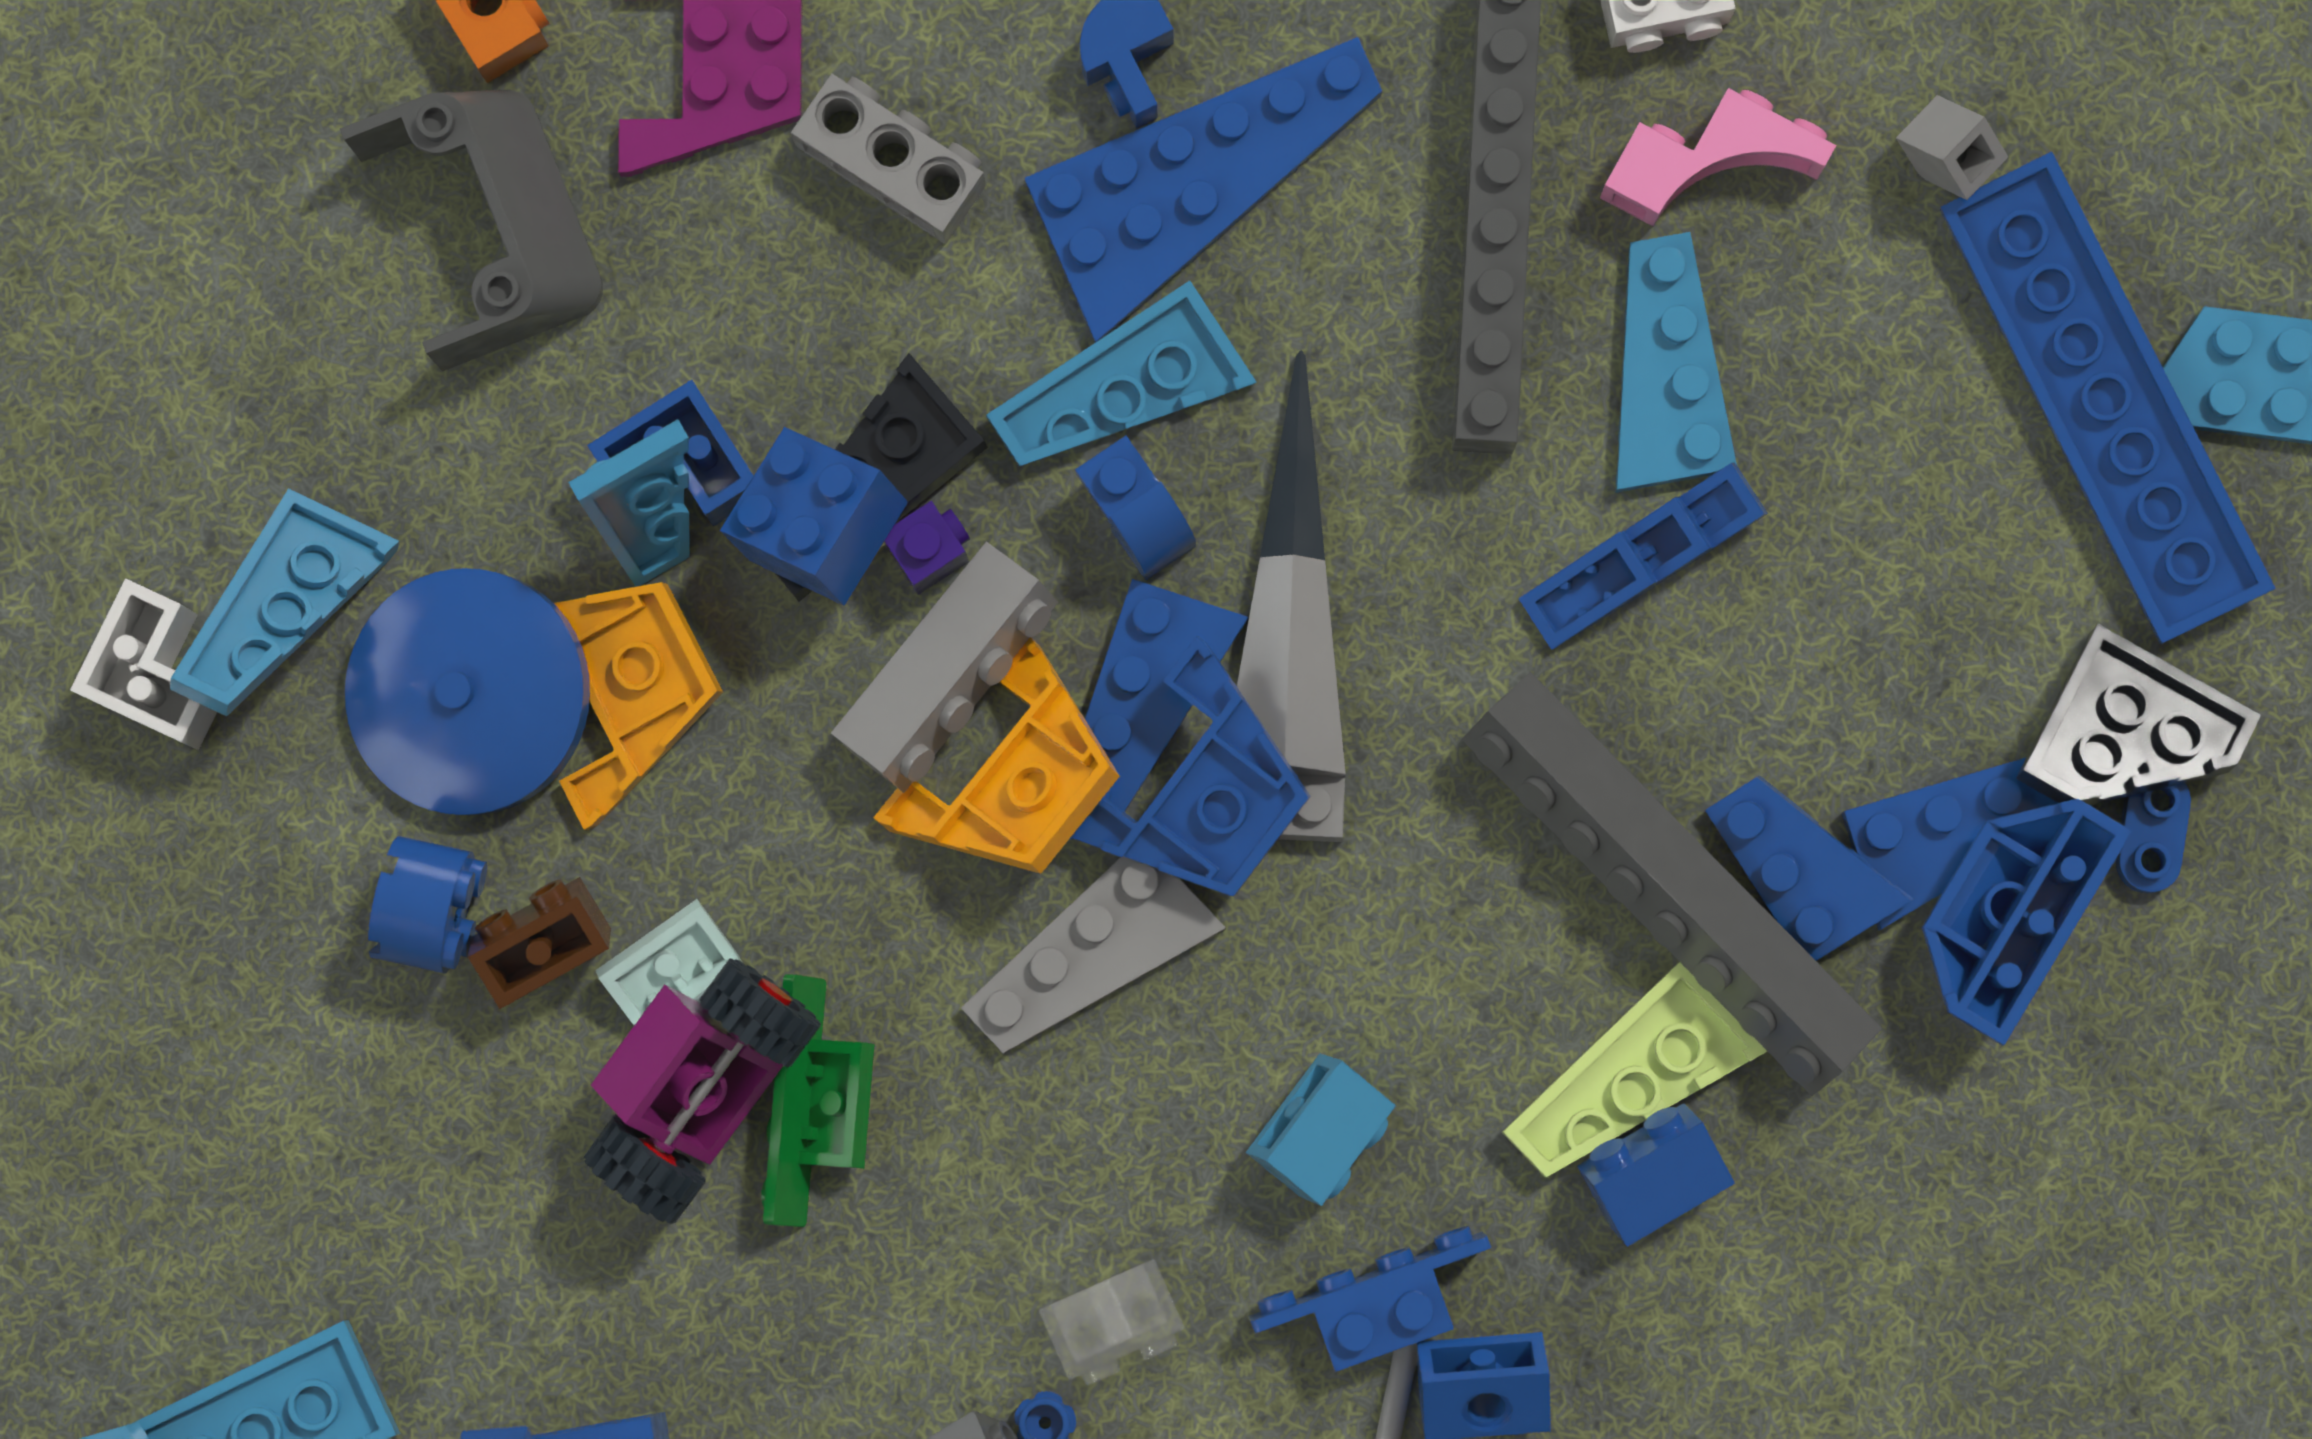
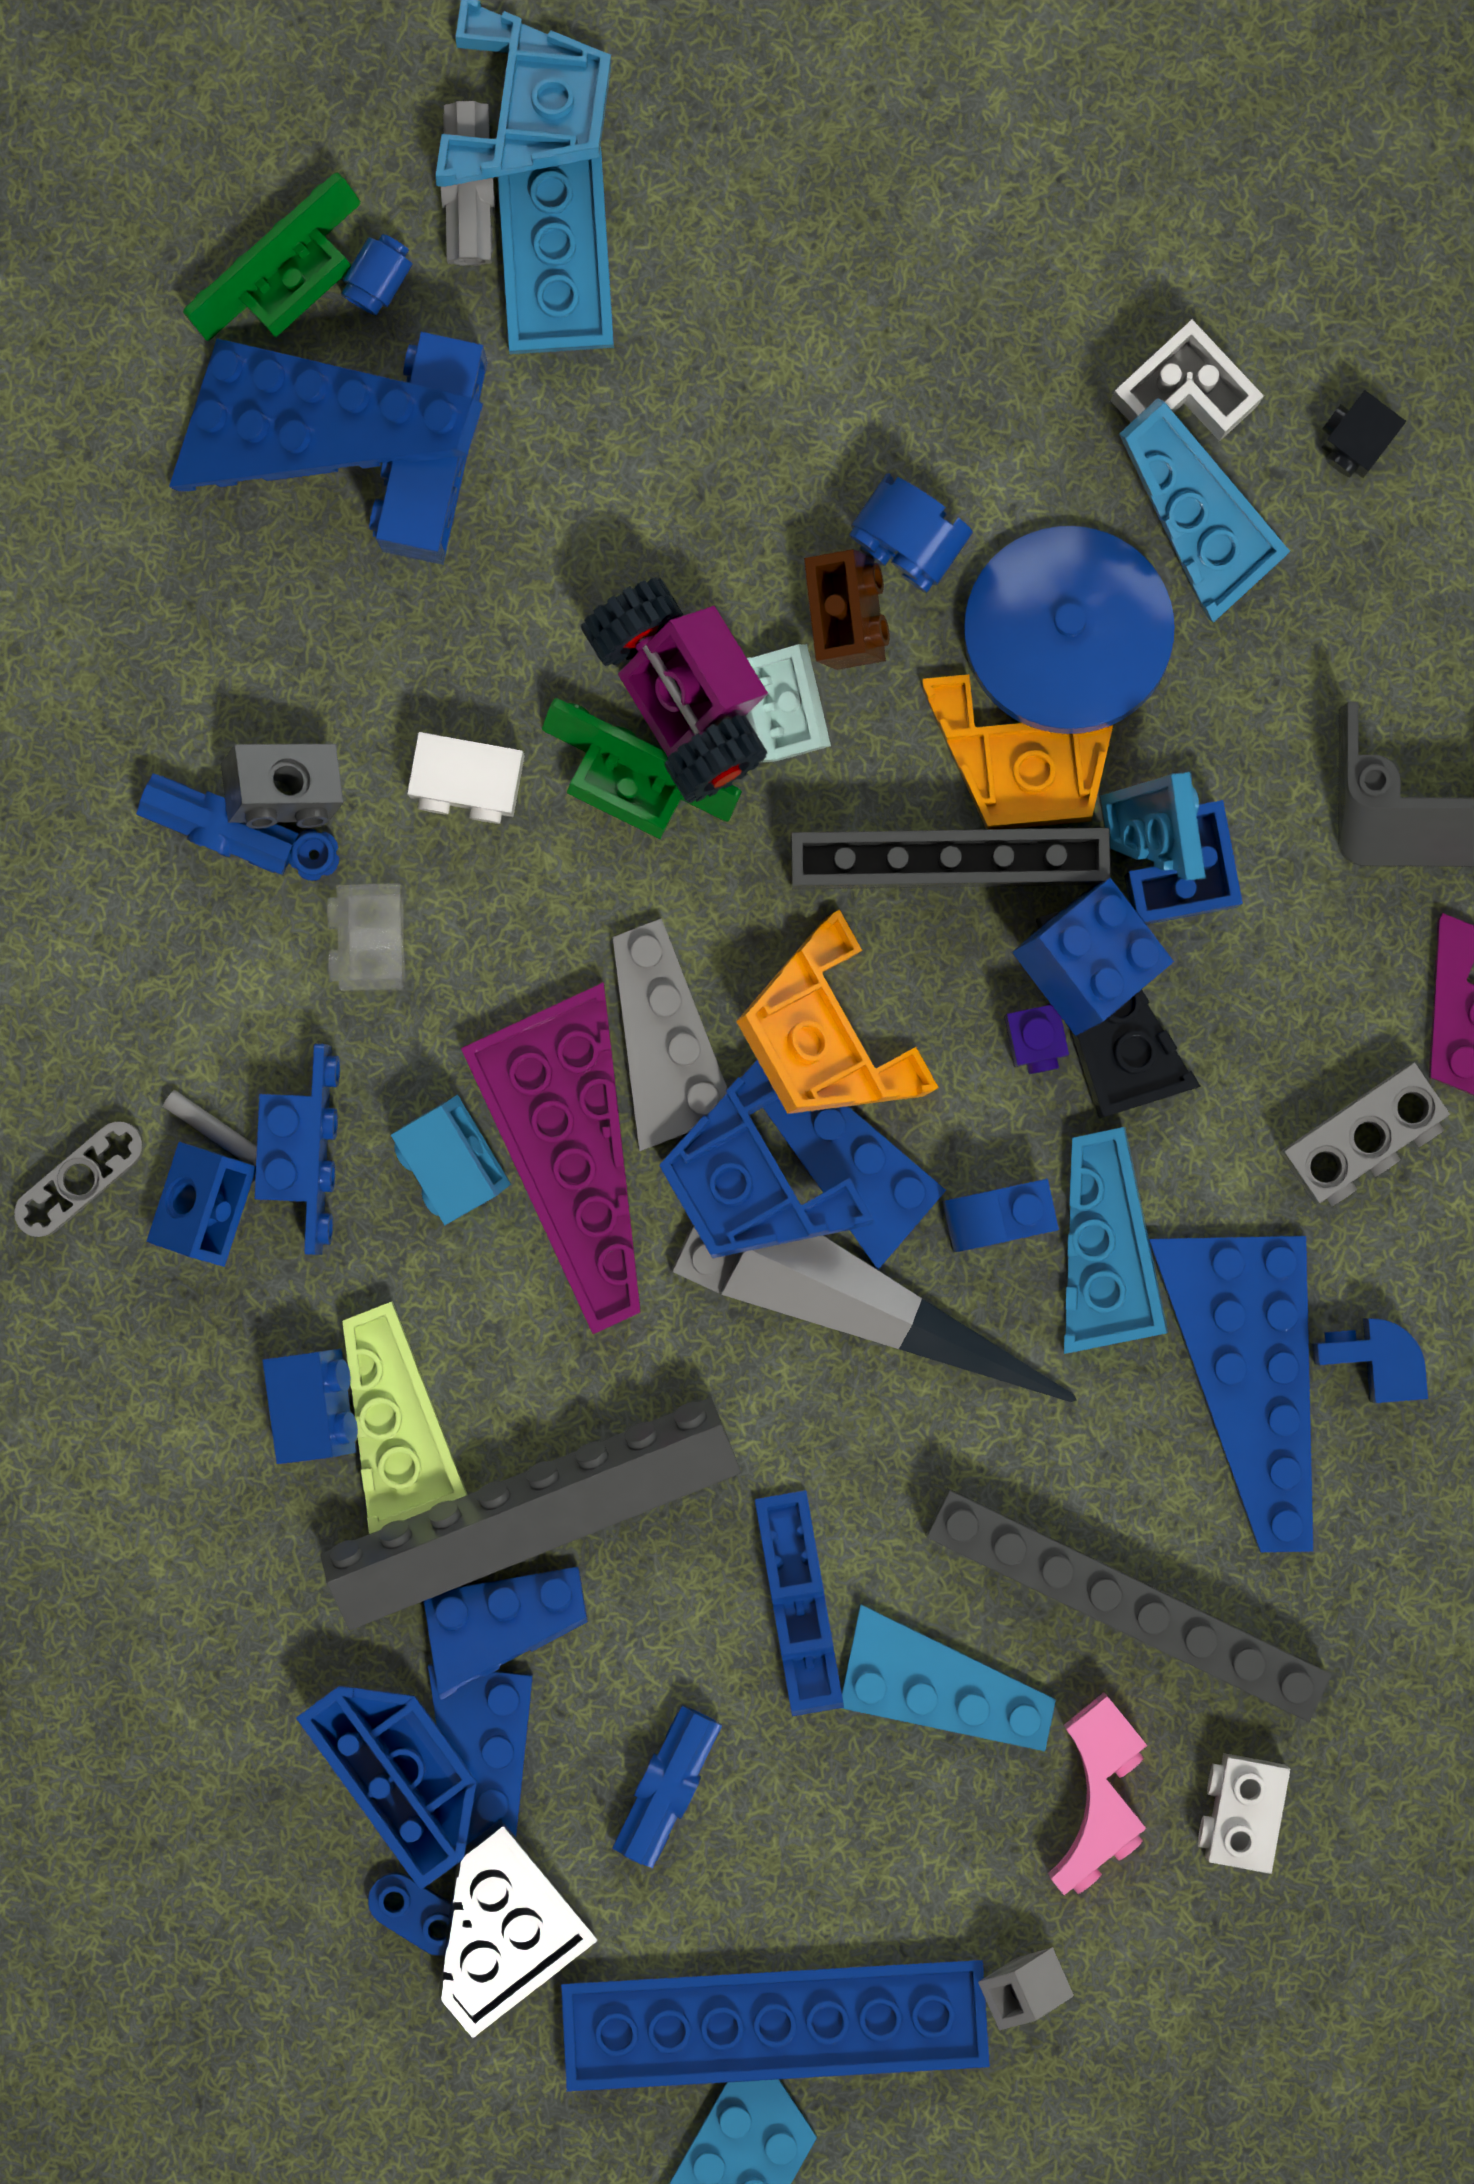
camera: 105 degrees right, 5 degrees up
light grey brick [831,541,1058,793] -> none
none -> white brick [407,732,525,824]
none -> magenta wing [461,982,641,1334]
none -> blue piece [612,1705,722,1868]
none -> dark grey brick [791,828,1110,890]
none -> black brick [1322,390,1407,478]

